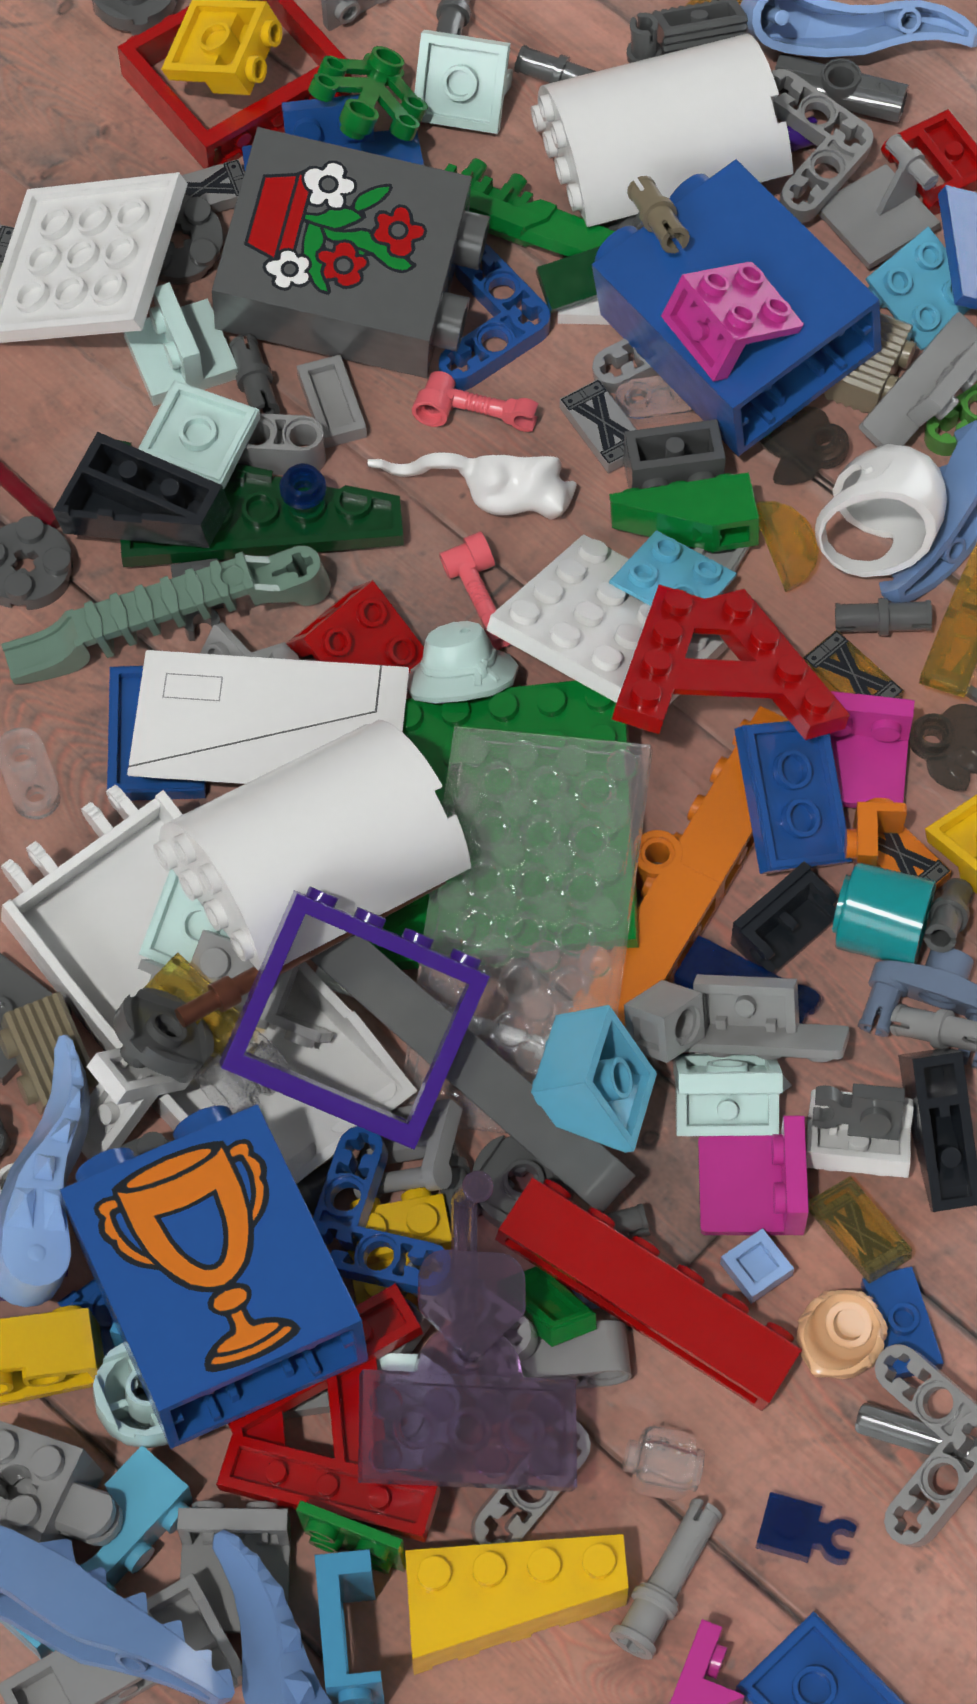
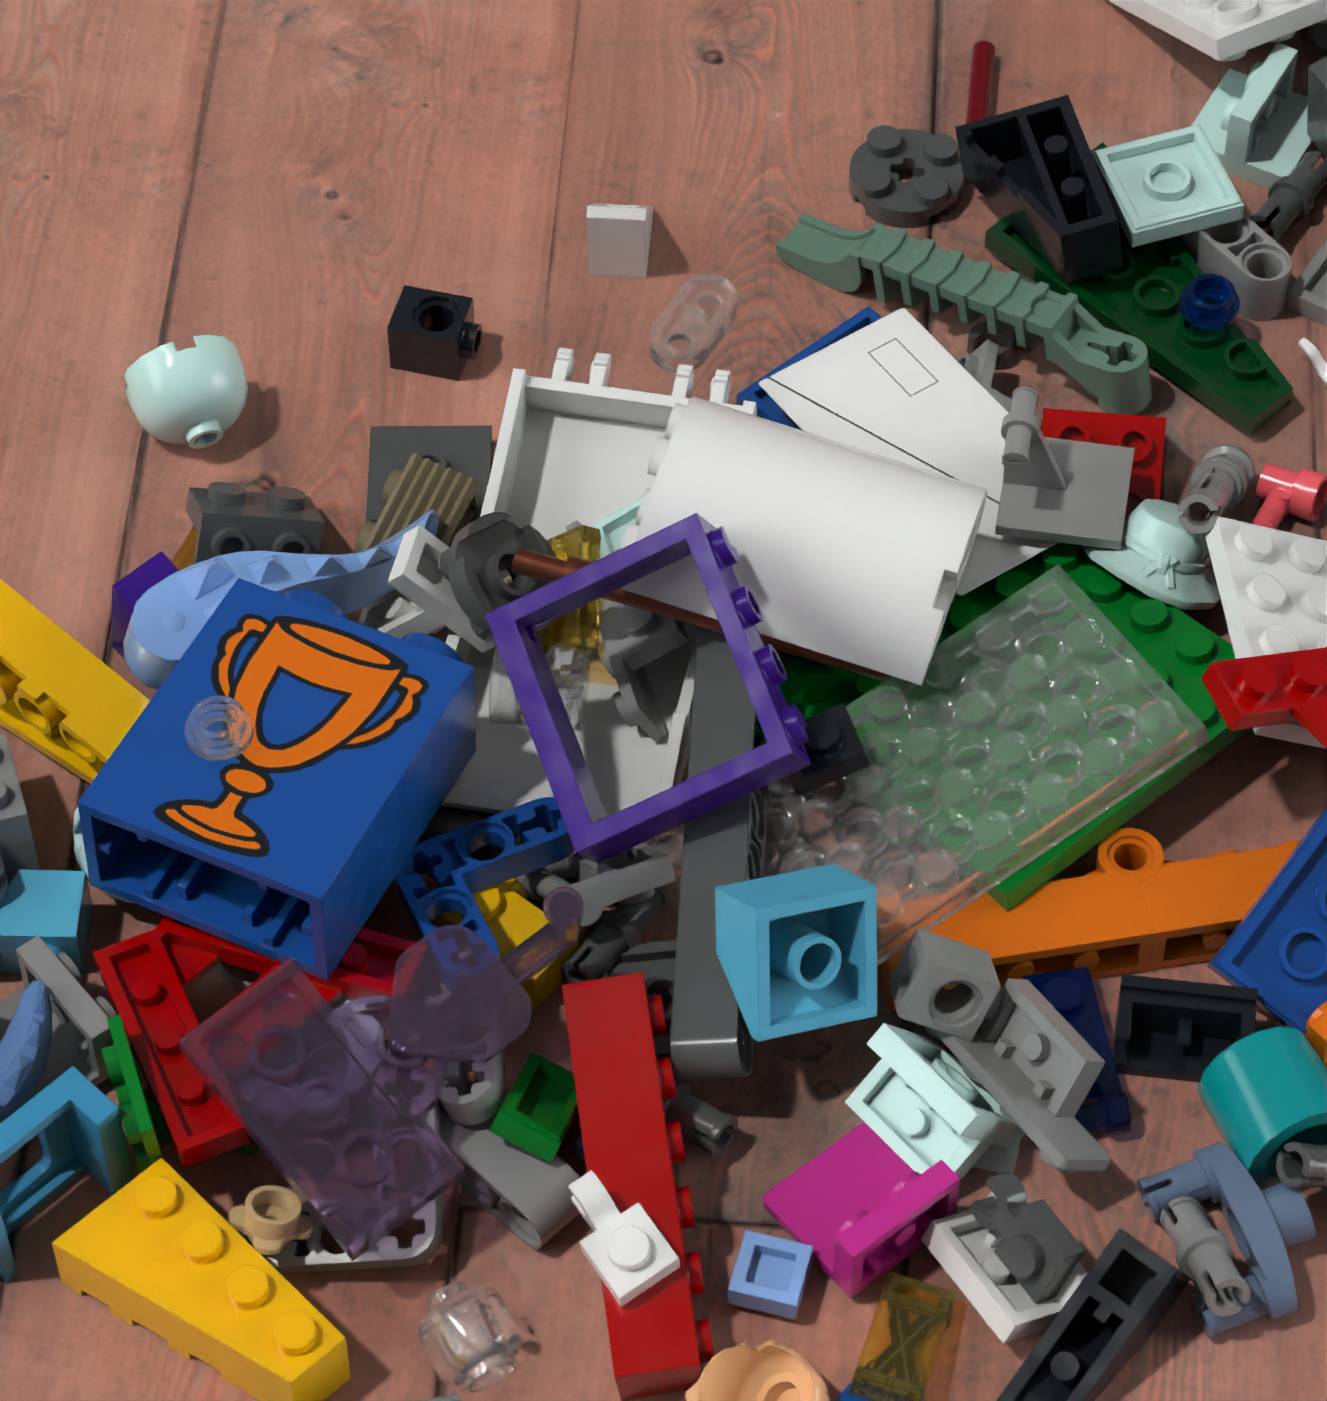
camera: 50 degrees right, 10 degrees down
none -> clear plate [184,696,254,761]
none -> tan plate [228,1185,313,1255]
none -> white plate [568,1170,680,1307]
none -> black bracket [760,703,871,797]
none -> light grey plate [995,387,1135,550]
none -> light grey pin [1178,444,1255,534]

